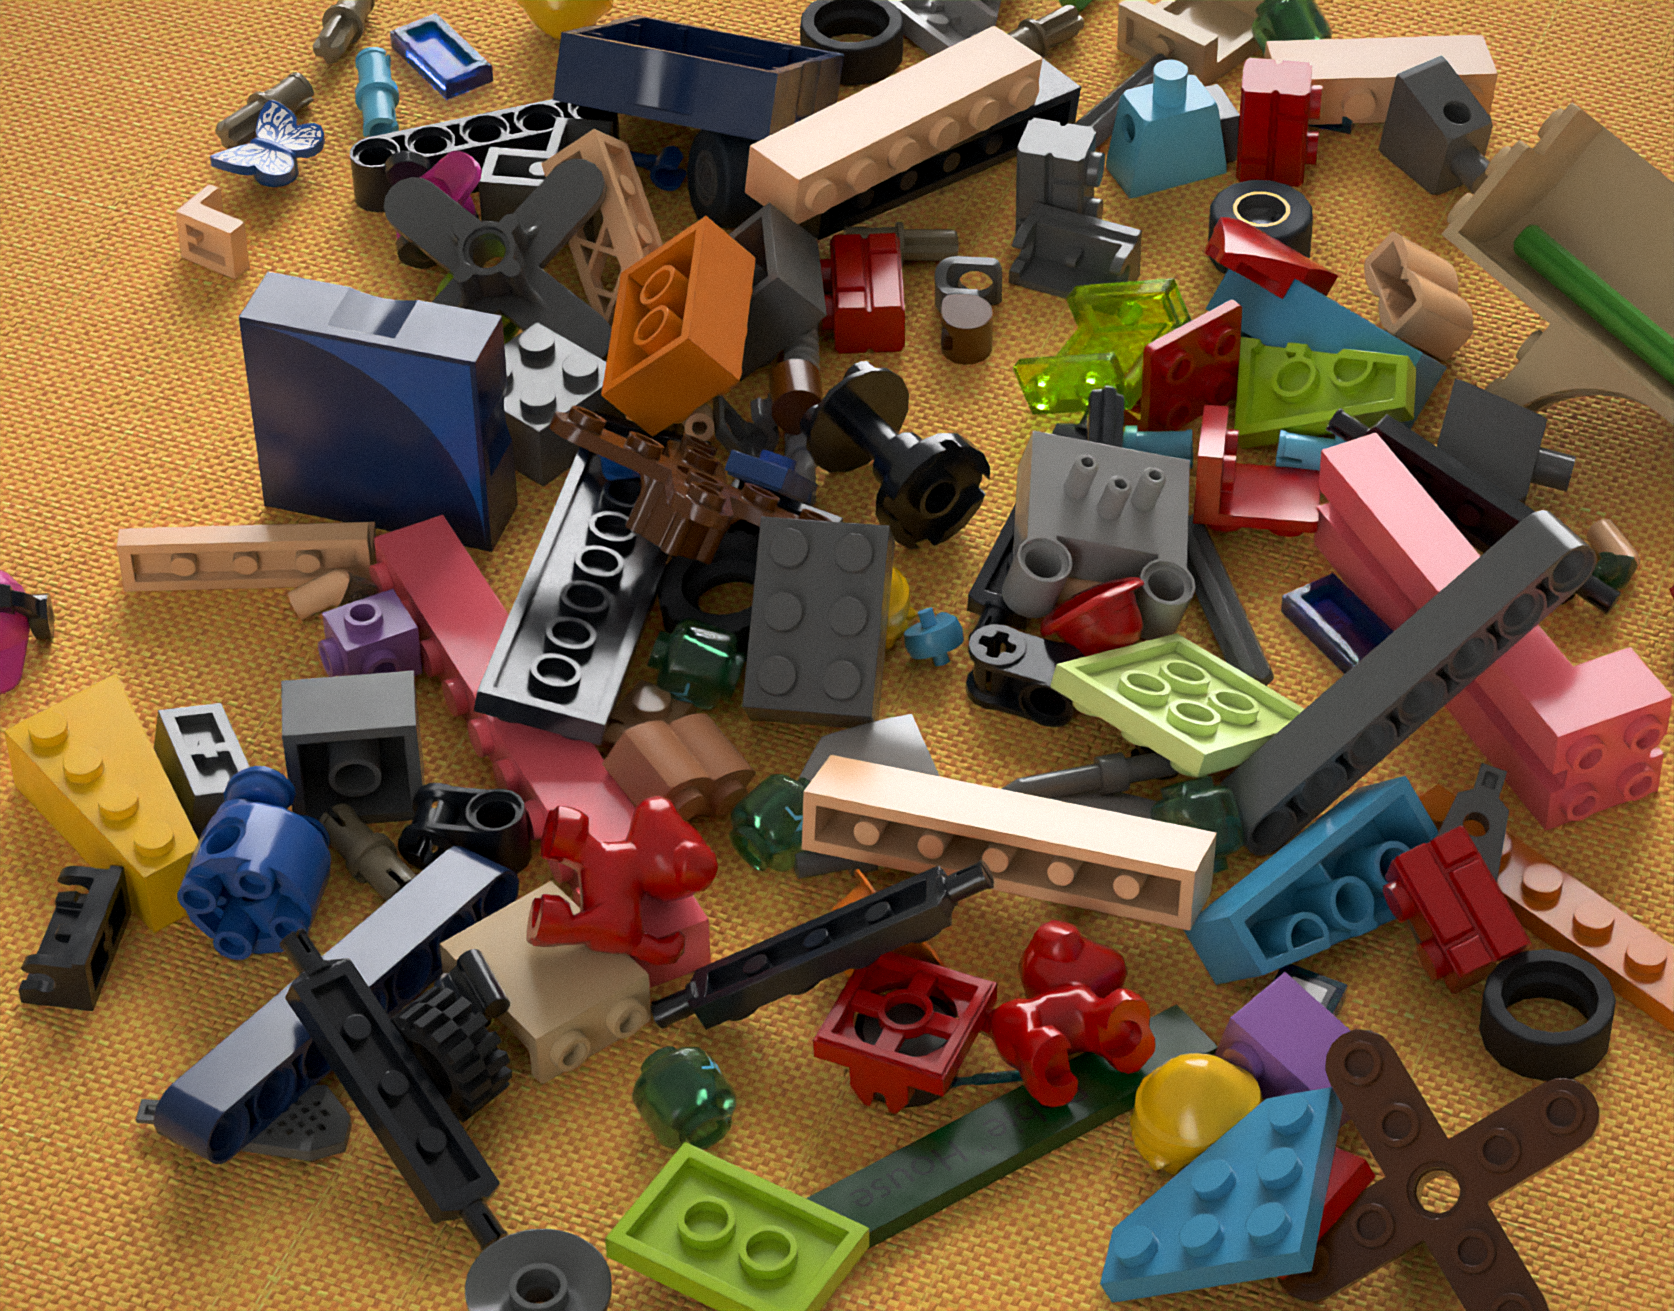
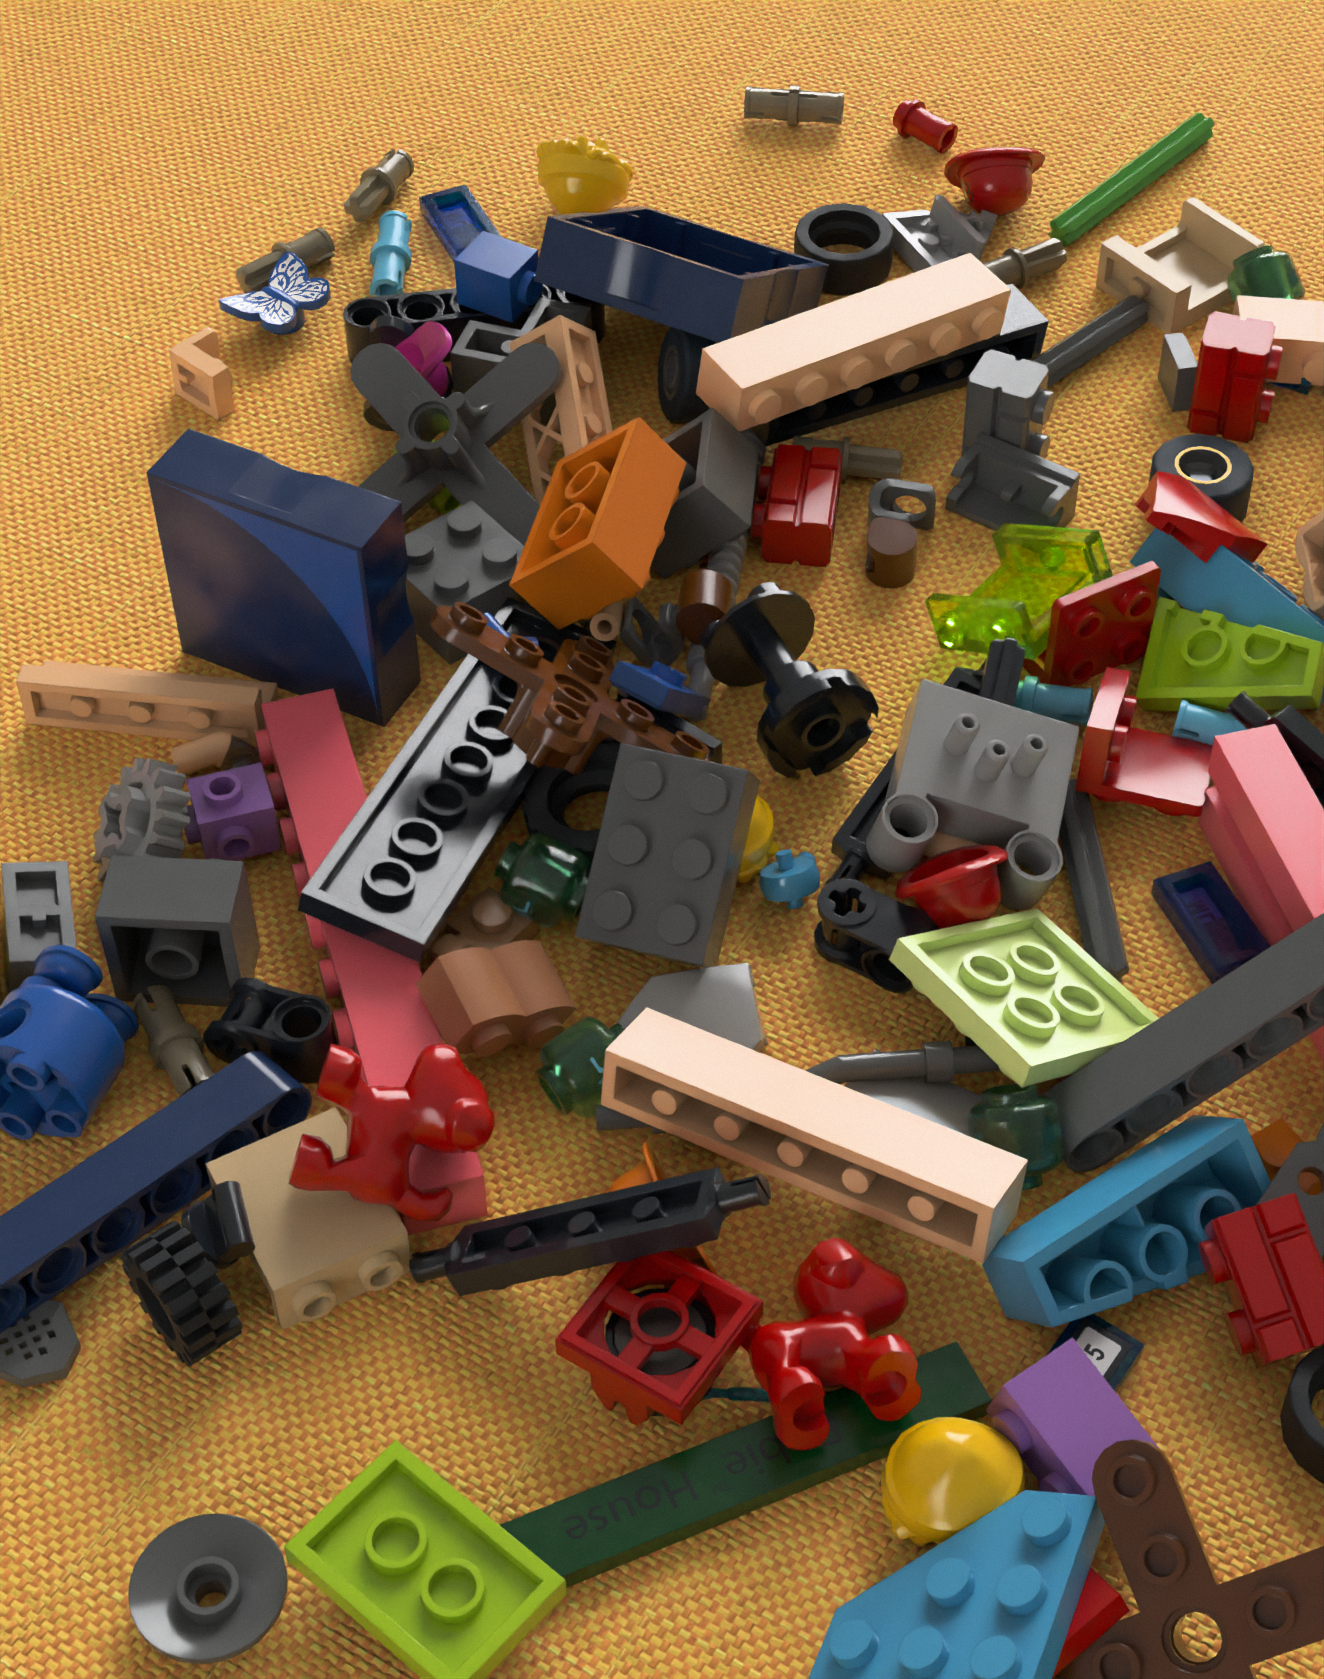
camera: 10 degrees right, 5 degrees up
black plate [279,928,508,1251] -> none
blue hand [630,146,687,191] -> none
clear green head [632,1046,737,1150] -> none
medium azure torso [1106,60,1227,199] -> none
none -> light grey gear [93,758,191,882]
none -> blue brick [454,231,543,323]

